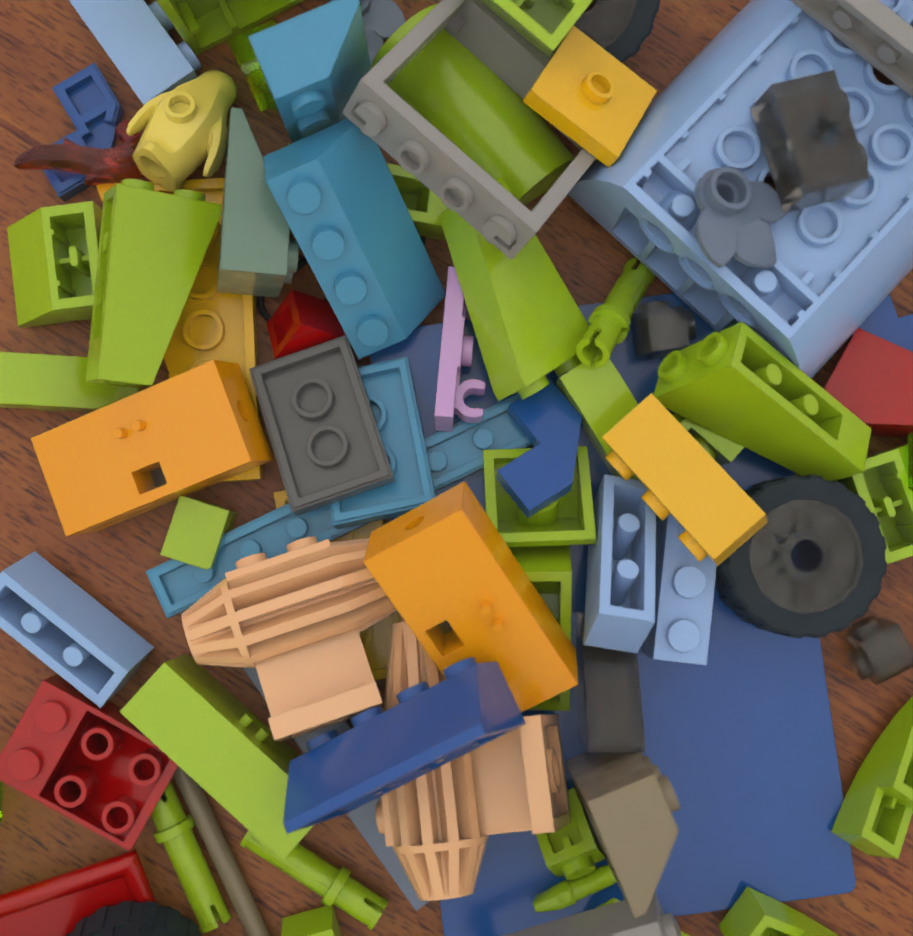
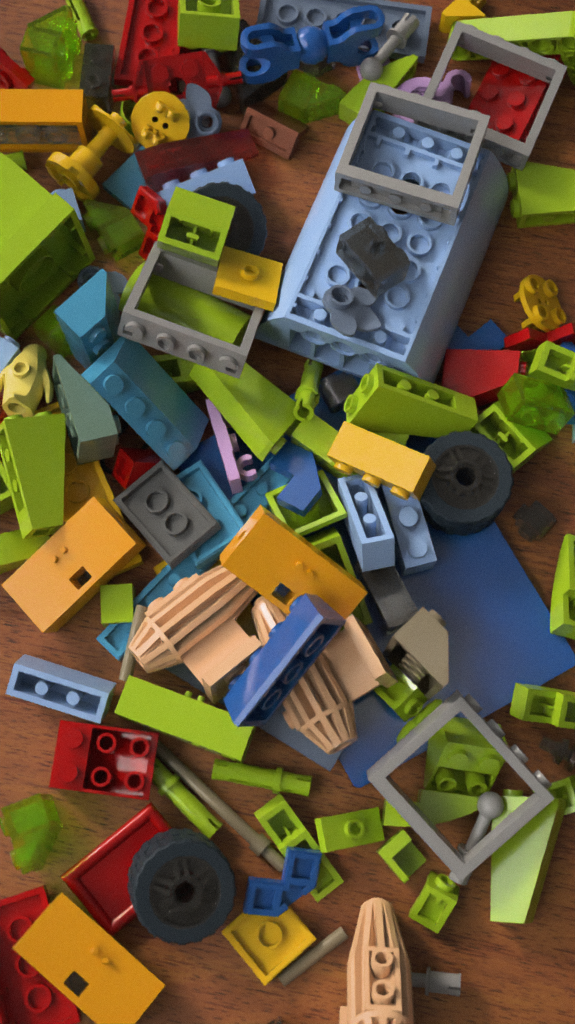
camera: 20 degrees left, 10 degrees down
none -> dark tan piece [118,605,148,681]

